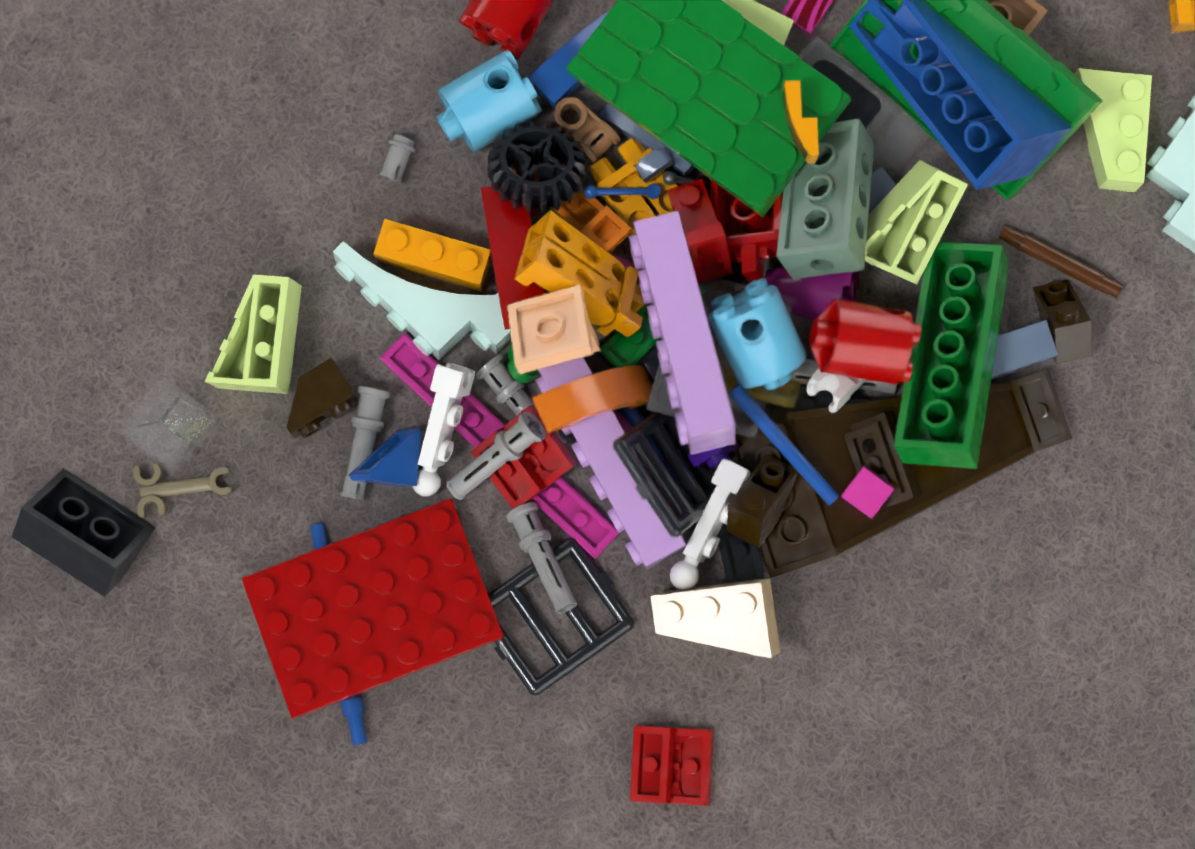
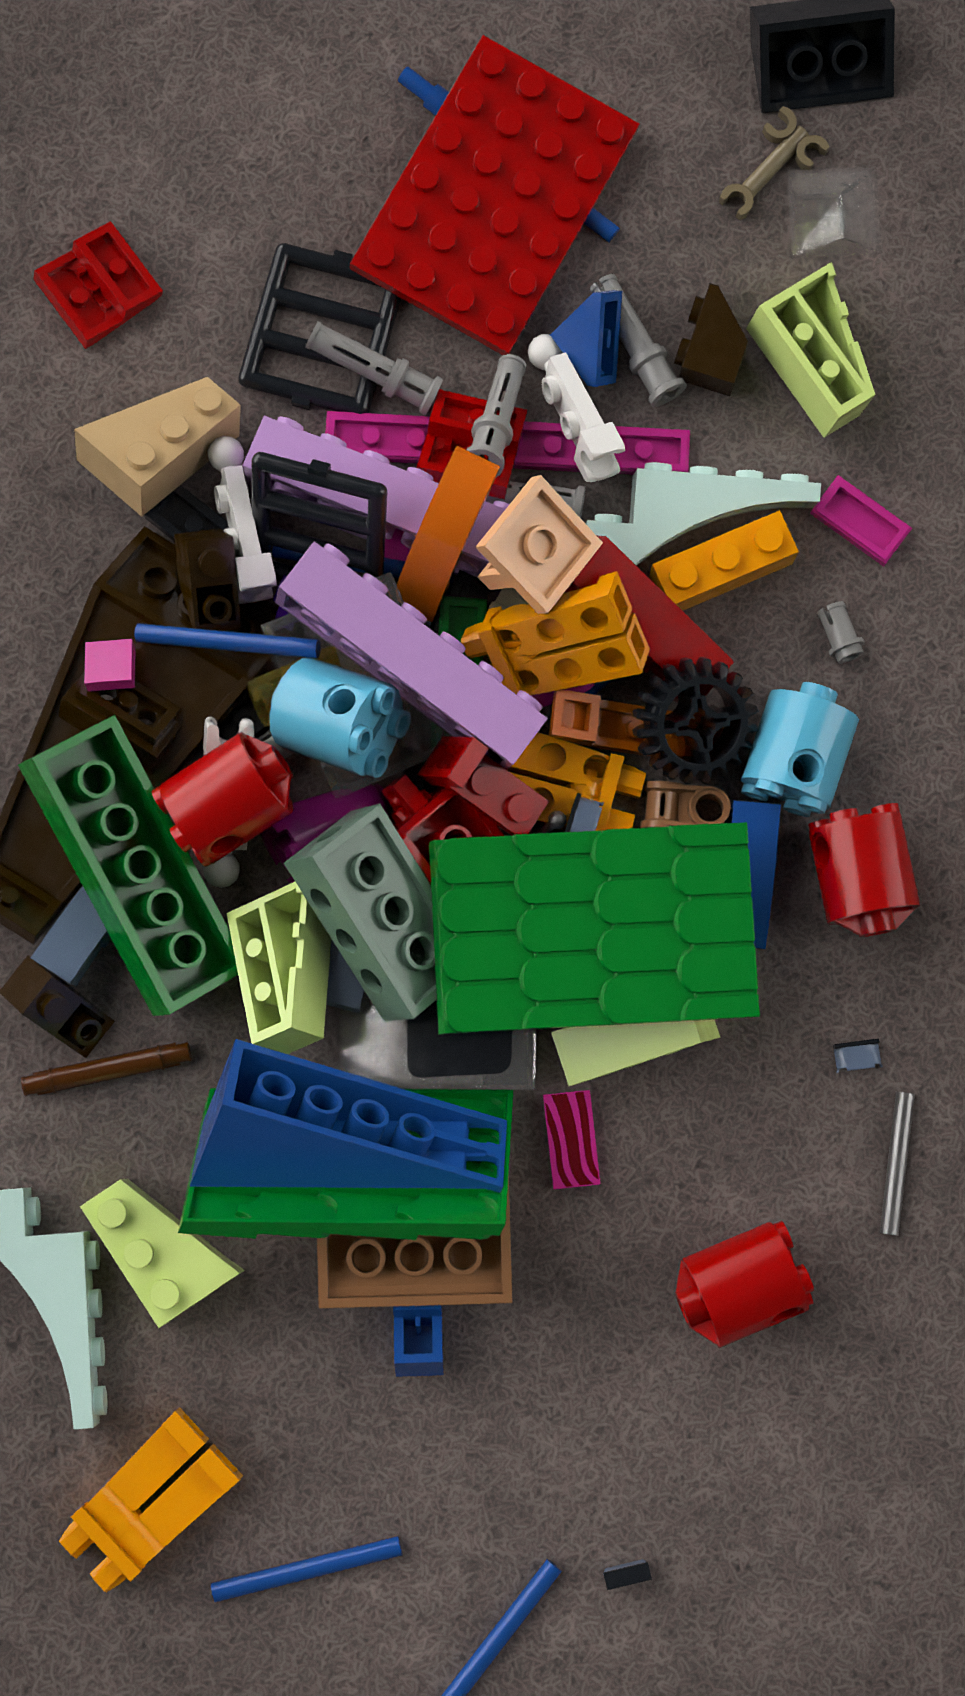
camera: 140 degrees right, 0 degrees up
blue hinge [584,184,661,199] -> none
light orange slope [782,81,819,164] -> none
none -> dark pink tile [810,475,912,567]

